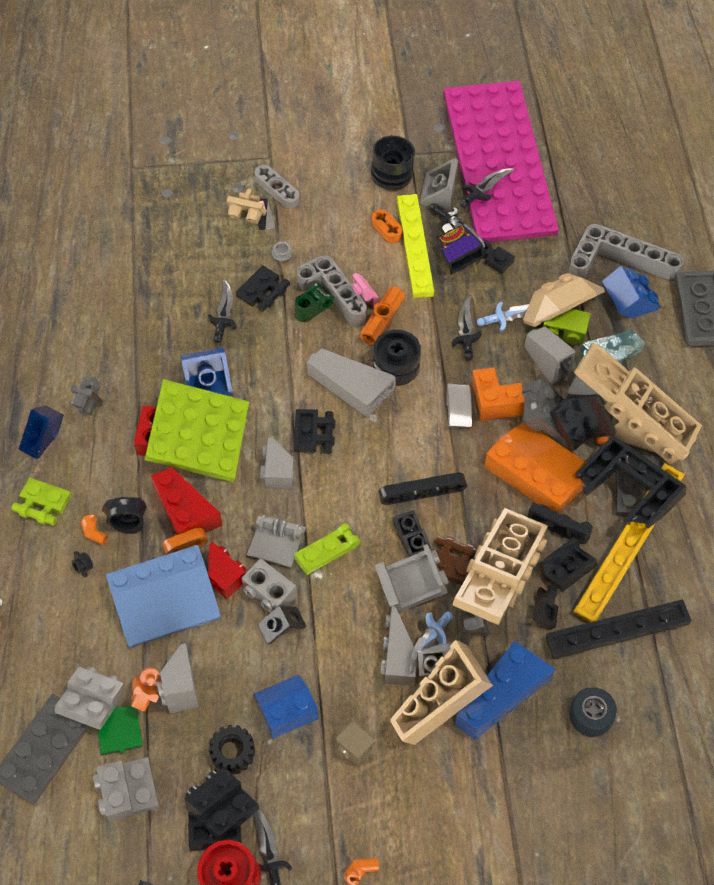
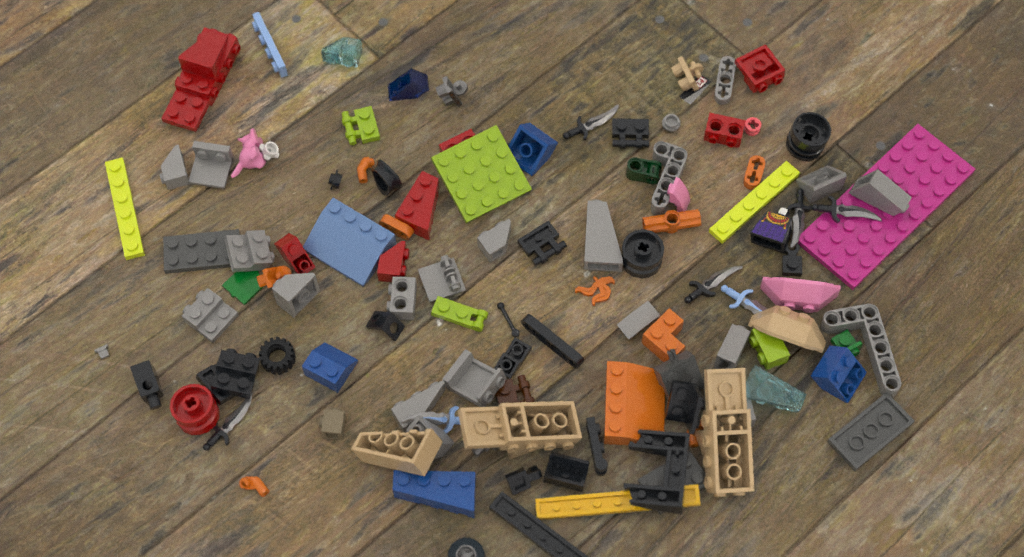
camera: 55 degrees right, 5 degrees up
none -> red slope [274,233,316,274]
none -> black hinge [497,302,520,338]
none -> orange piece [575,276,615,306]
none -> red brick [704,113,746,148]
none -> red plate [735,44,786,93]
none -> coral bush [744,117,761,136]
none -> bright pink wedge [760,277,841,313]
none -> green bracket [830,329,863,357]
none -> light grey slope [849,169,912,216]

